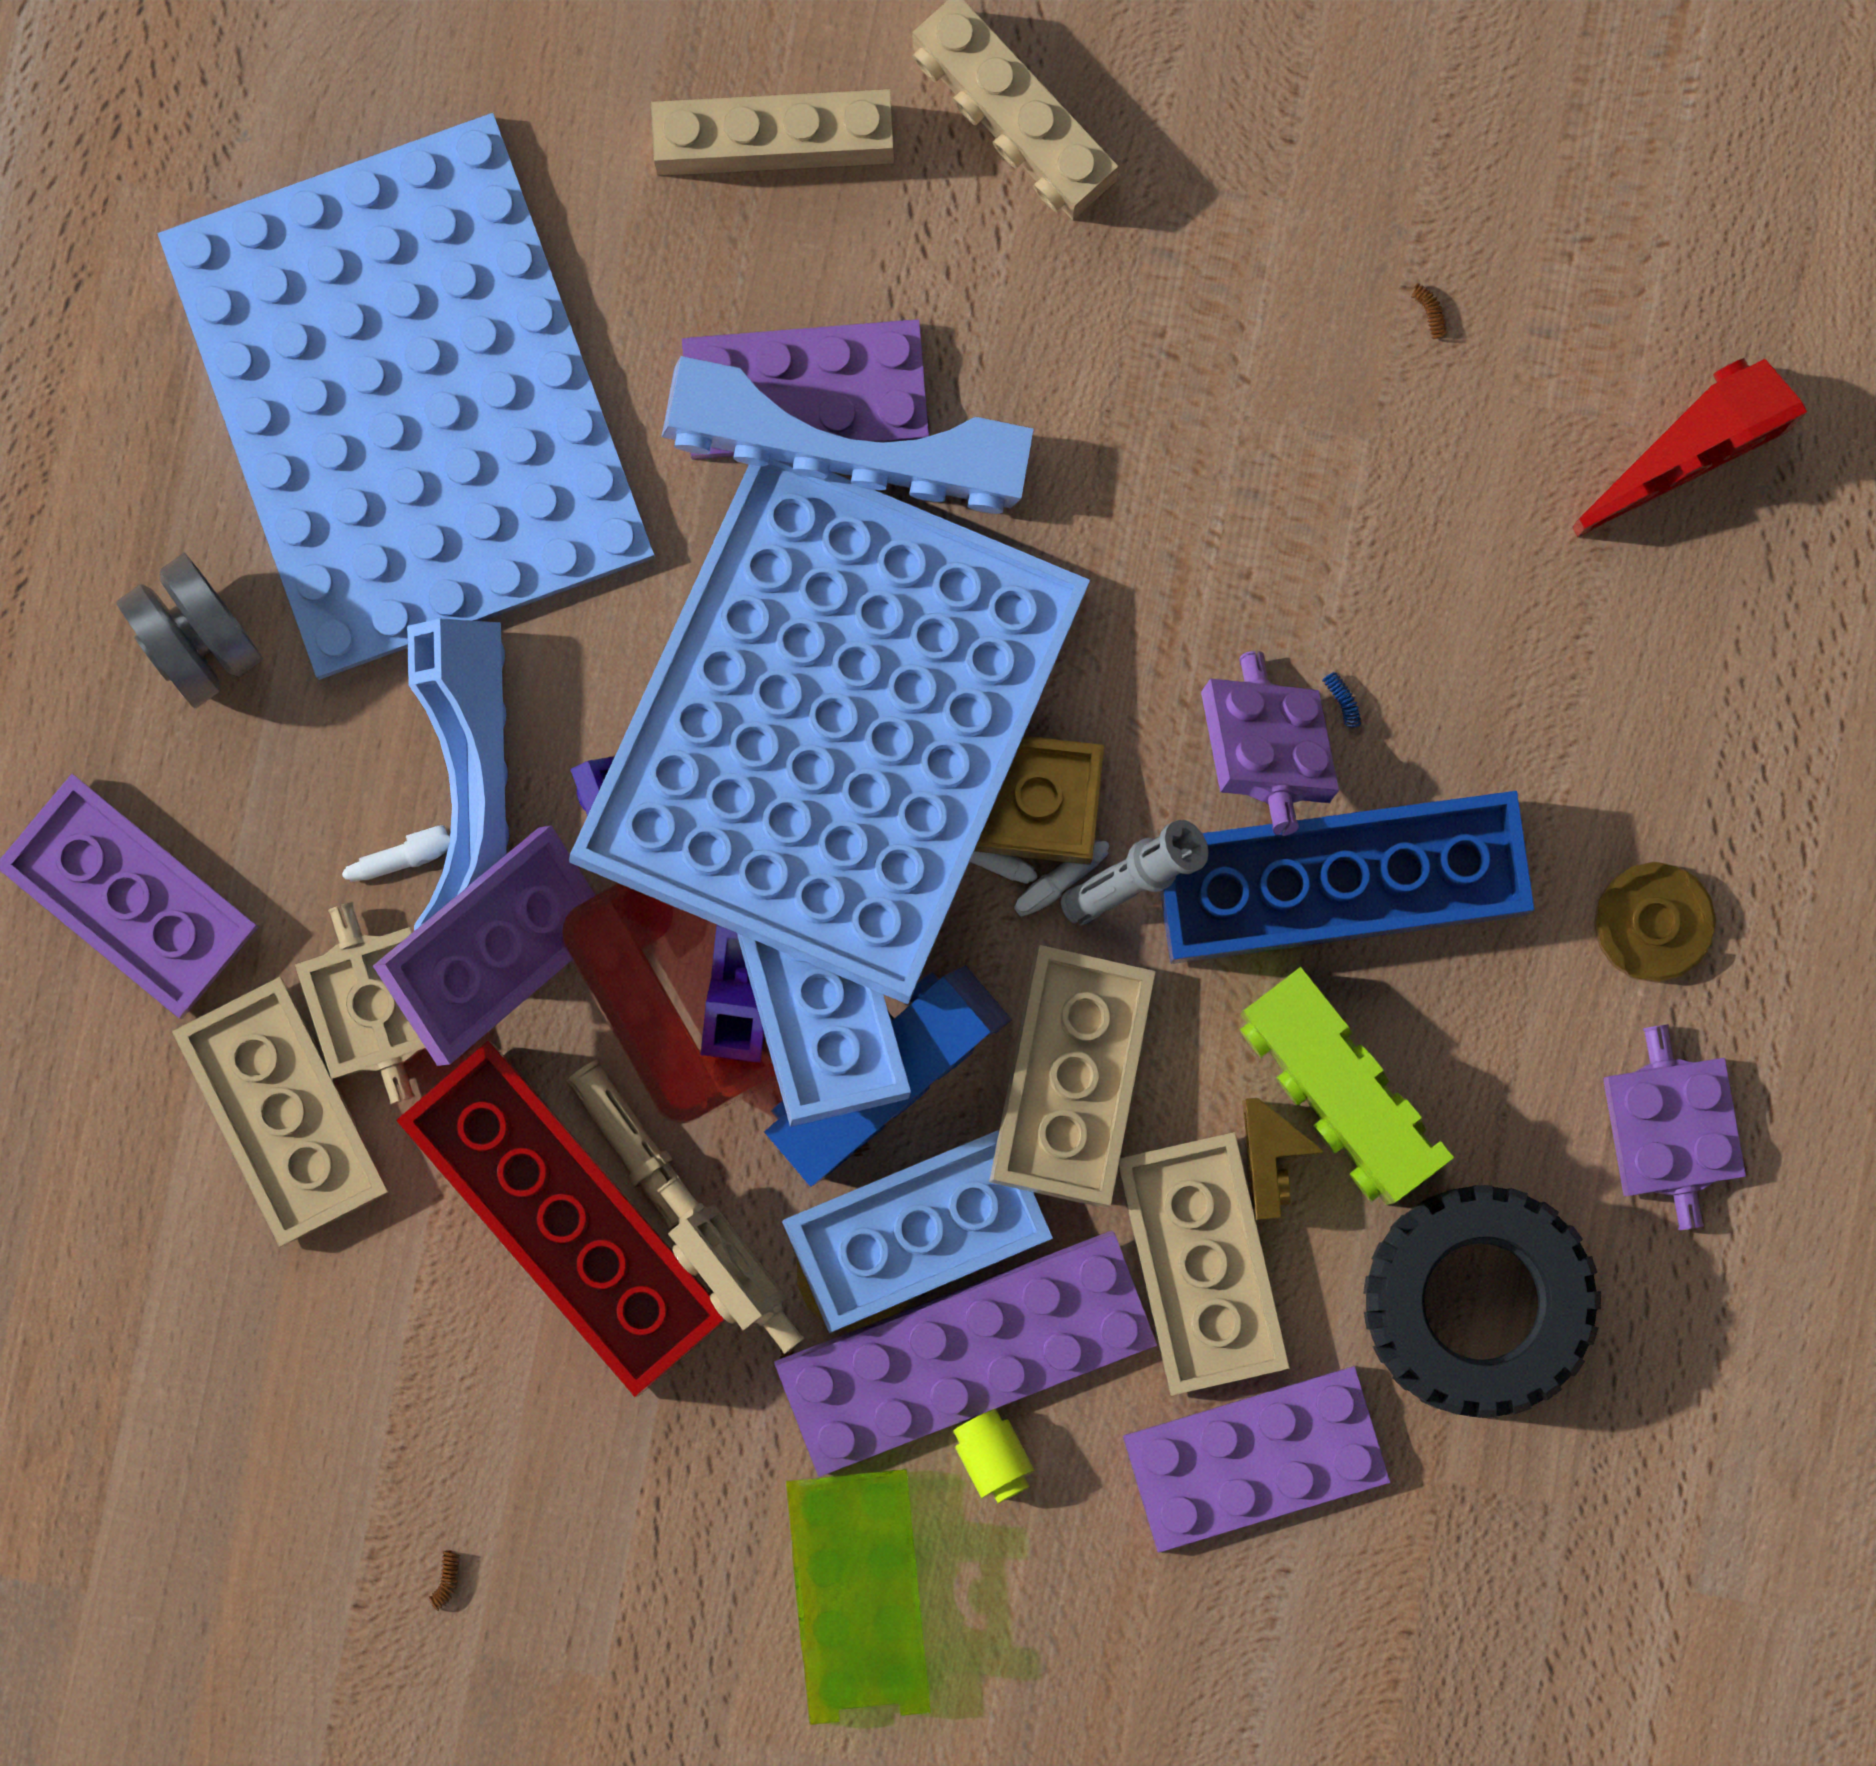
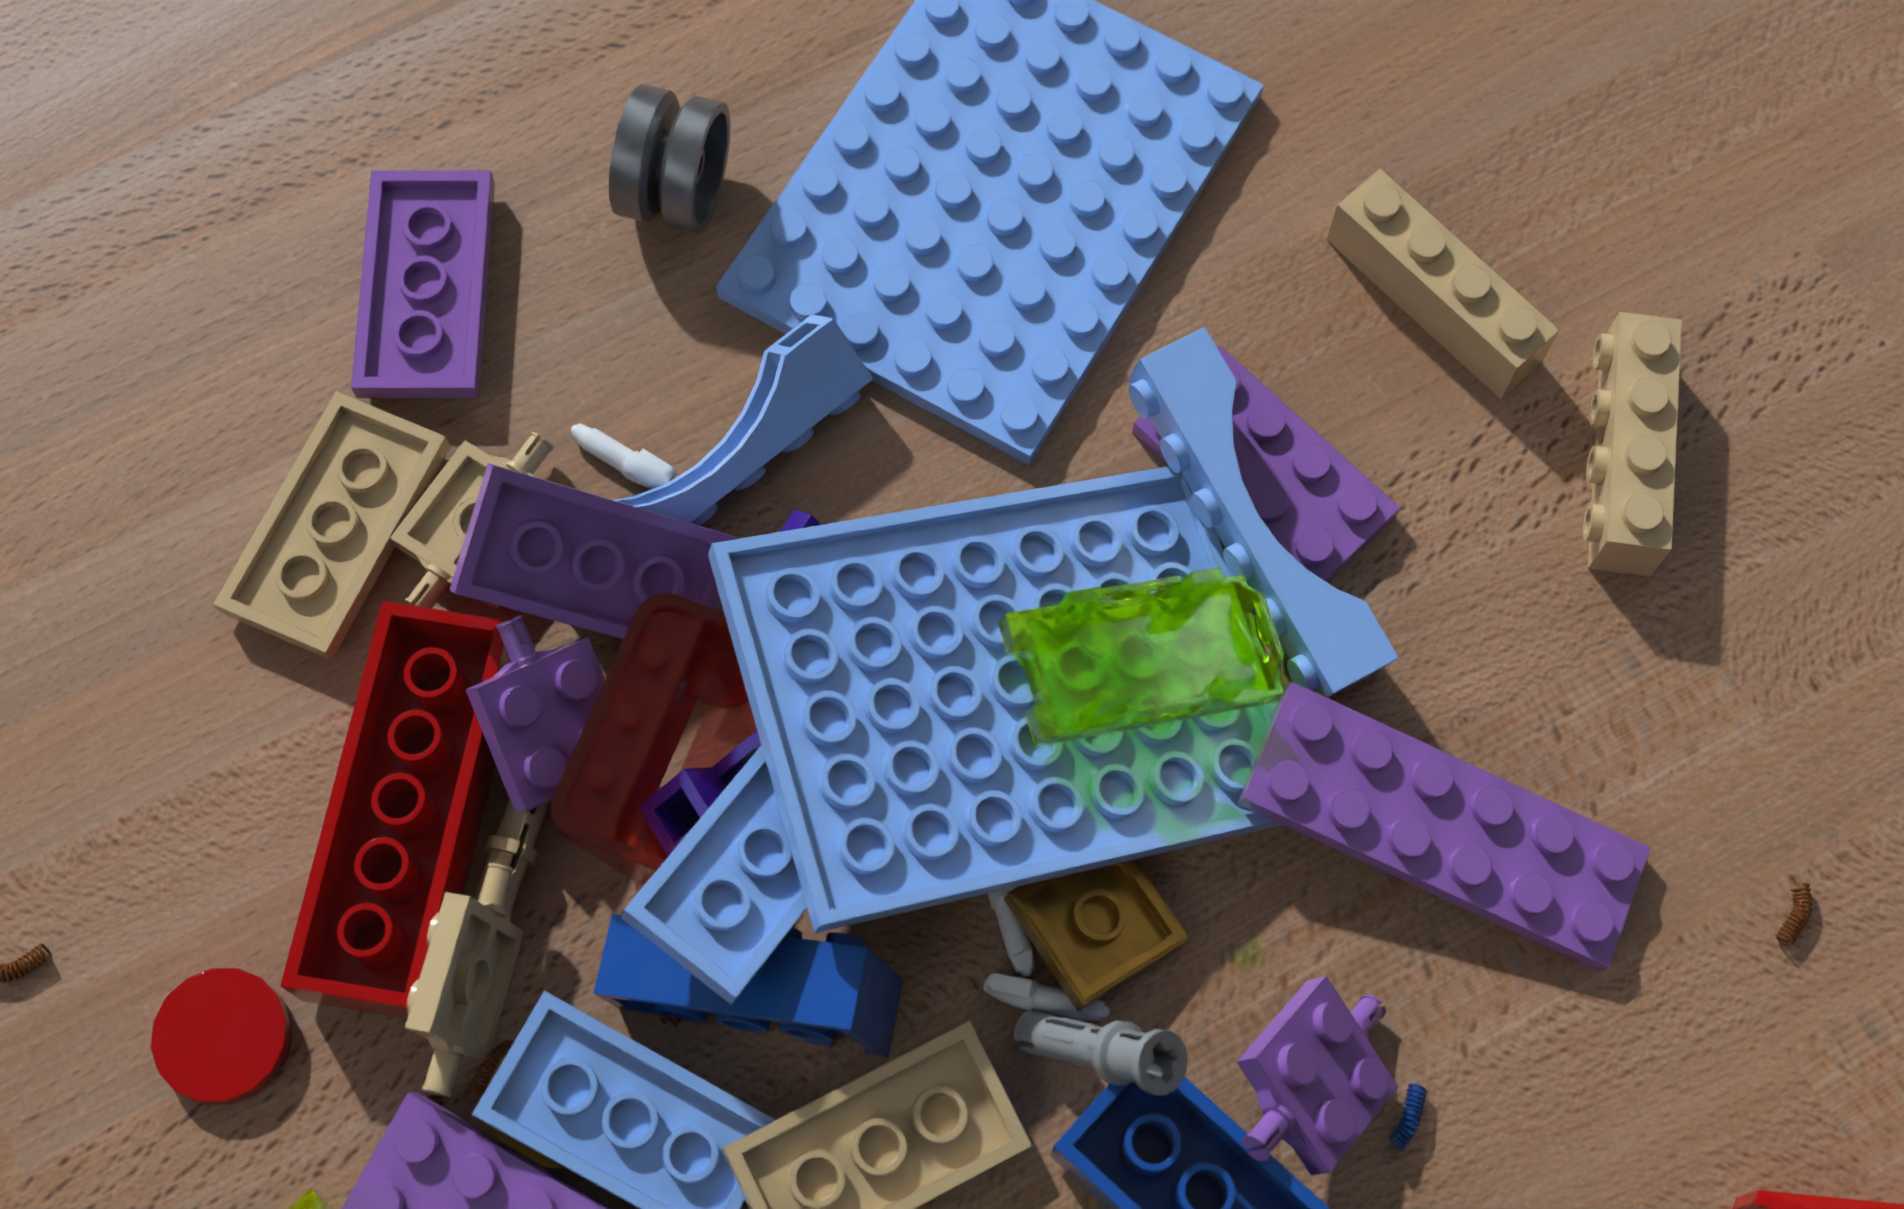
camera: 50 degrees right, 15 degrees down
none -> red tile [150,968,292,1105]
none -> medium lavender plate [466,615,636,832]
none -> dark orange leg [468,1039,514,1095]
none -> clear neon green piece [998,567,1284,747]
none -> medium lavender plate [1237,681,1651,971]

